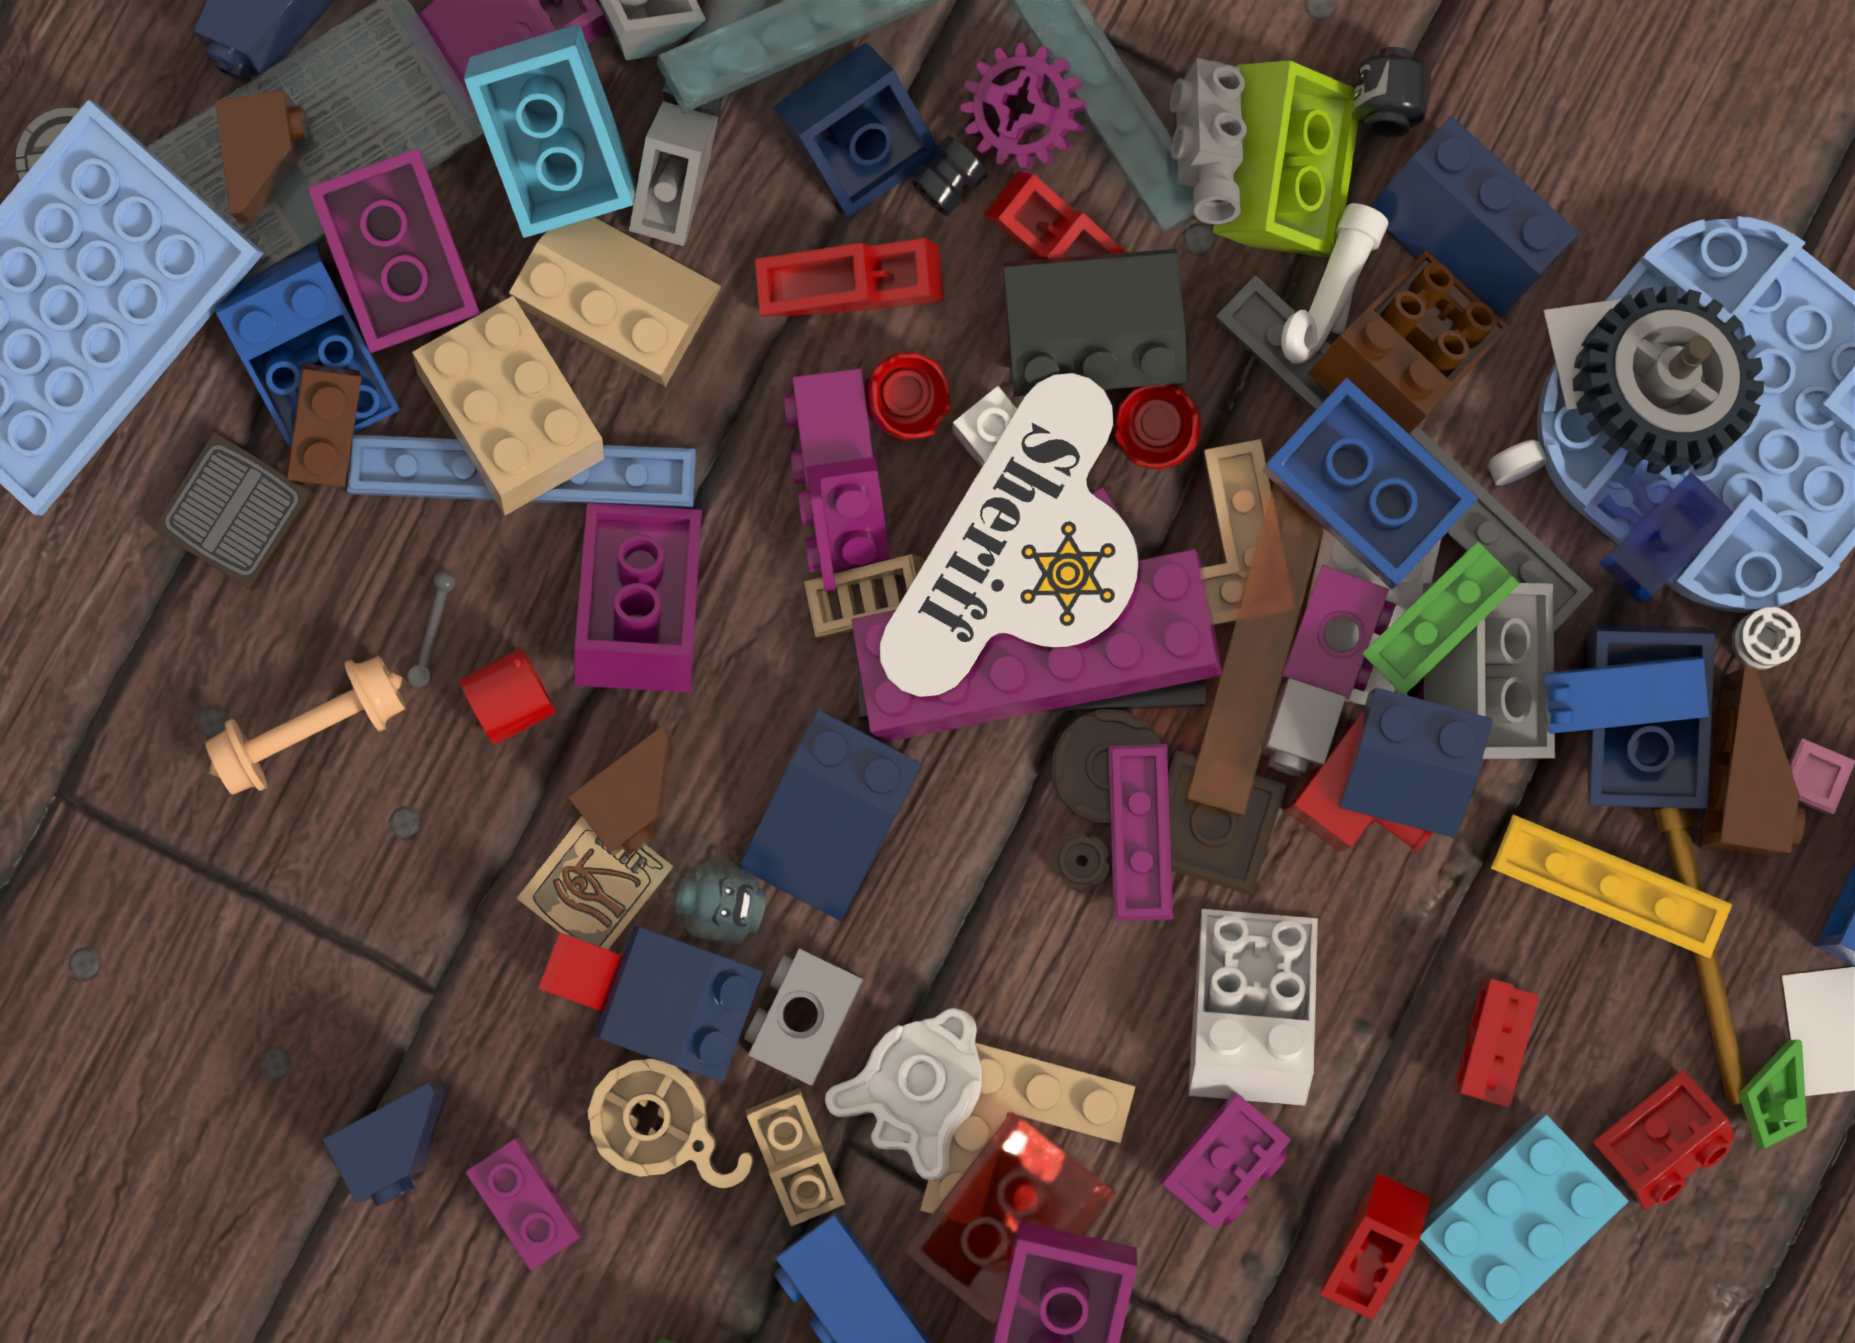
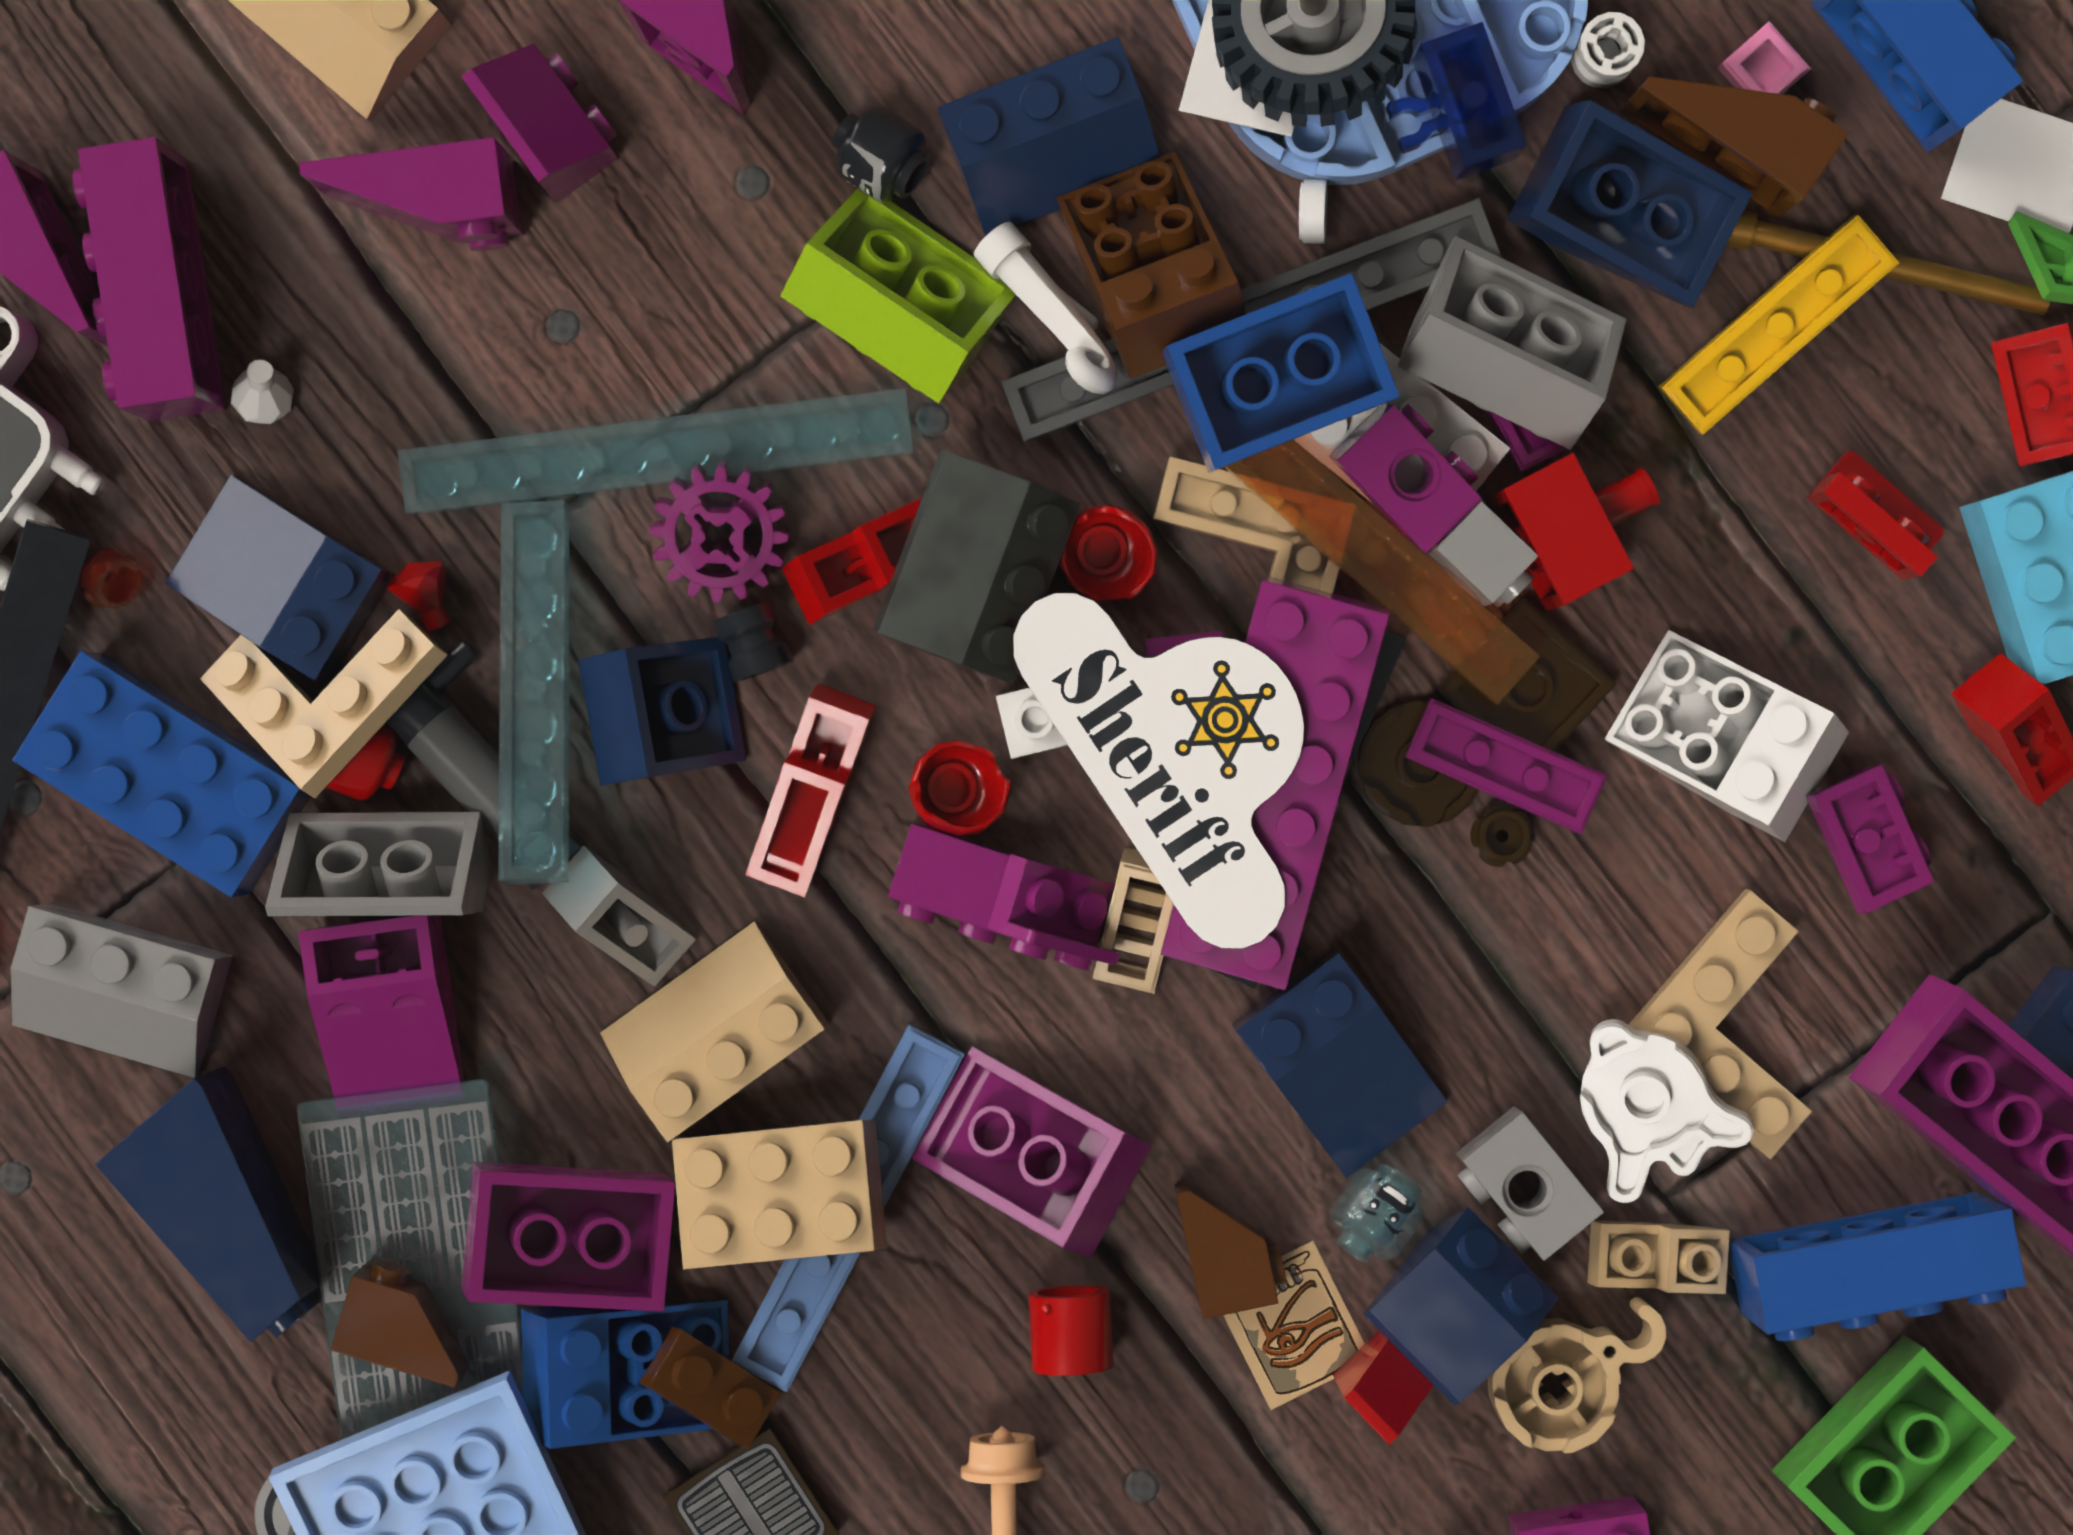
camera: 60 degrees left, 5 degrees up
dark grey hinge [407,570,456,688] -> none
medium azure brick [464,24,636,238] -> none
clear red slope [904,1112,1116,1325] -> none
light grey brick [1170,58,1247,224] -> none
dark blue slope [1339,688,1493,838] -> none
bright green hinge [1362,541,1520,695] -> none
blue hinge [1542,656,1709,734] -> none

